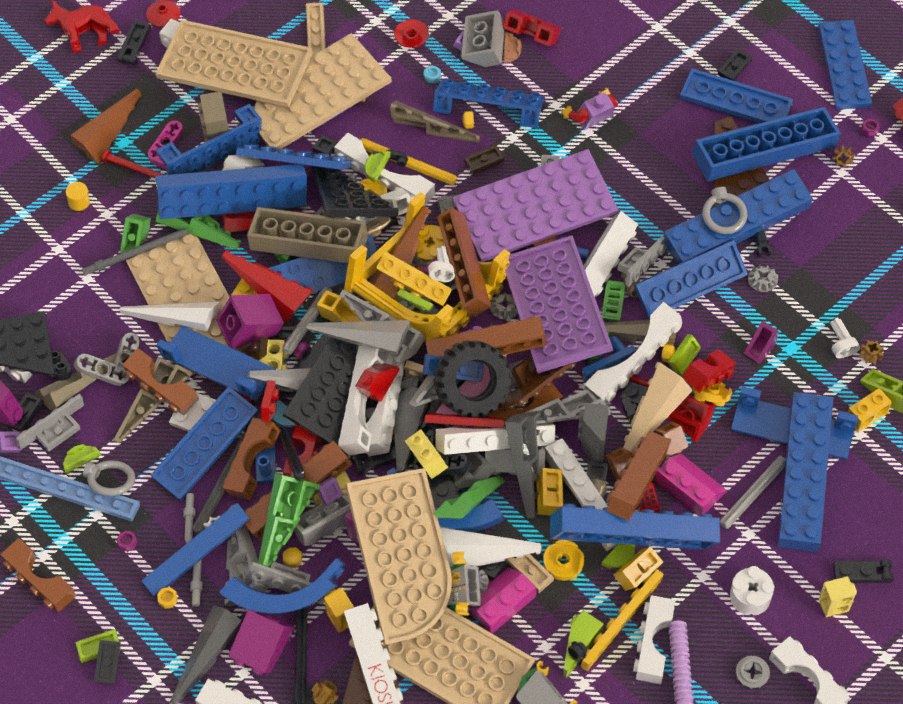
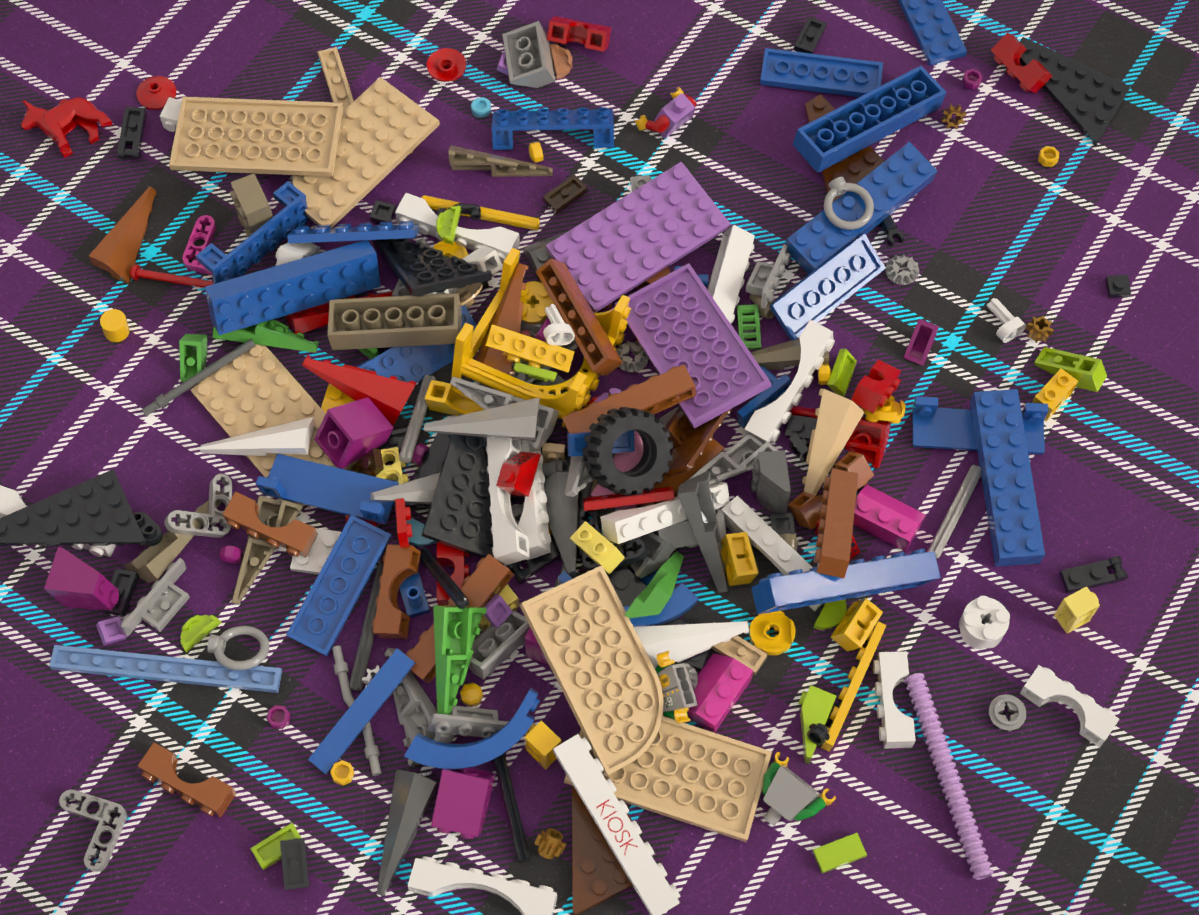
camera: 15 degrees left, 5 degrees up
none -> magenta tile [220,546,243,564]

